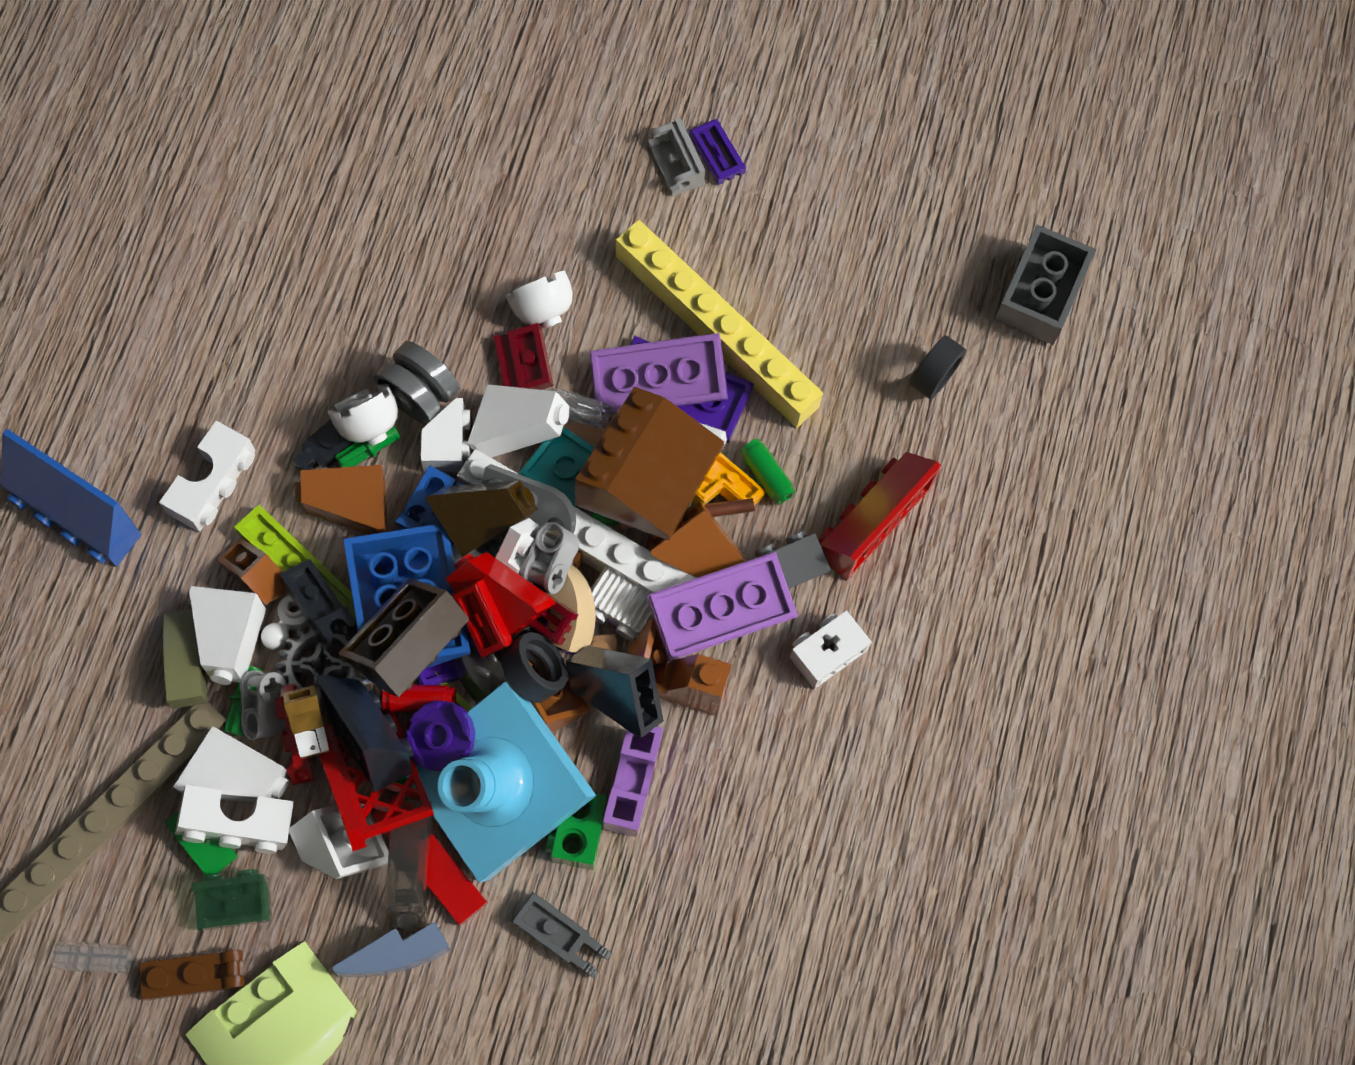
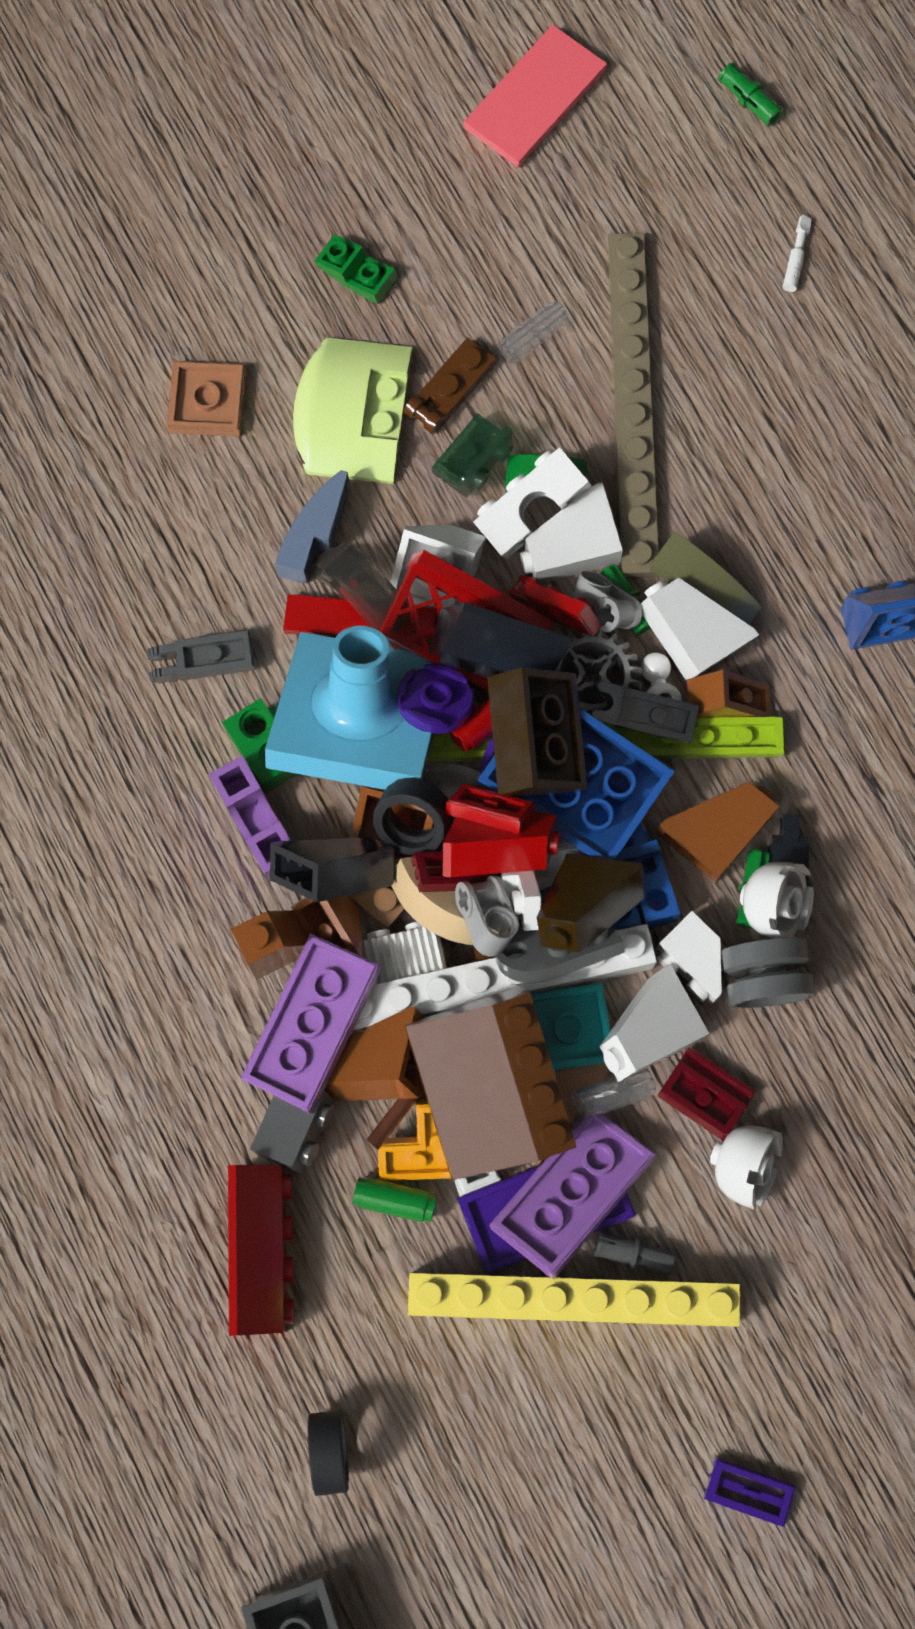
camera: 145 degrees right, 5 degrees up
white arch [159,421,255,532] -> none
pearl gold leg [283,685,329,759] -> none
light grey hinge [648,118,705,197] -> none
white brick [789,610,872,689] -> none
none -> dark grey axle [593,1230,676,1275]

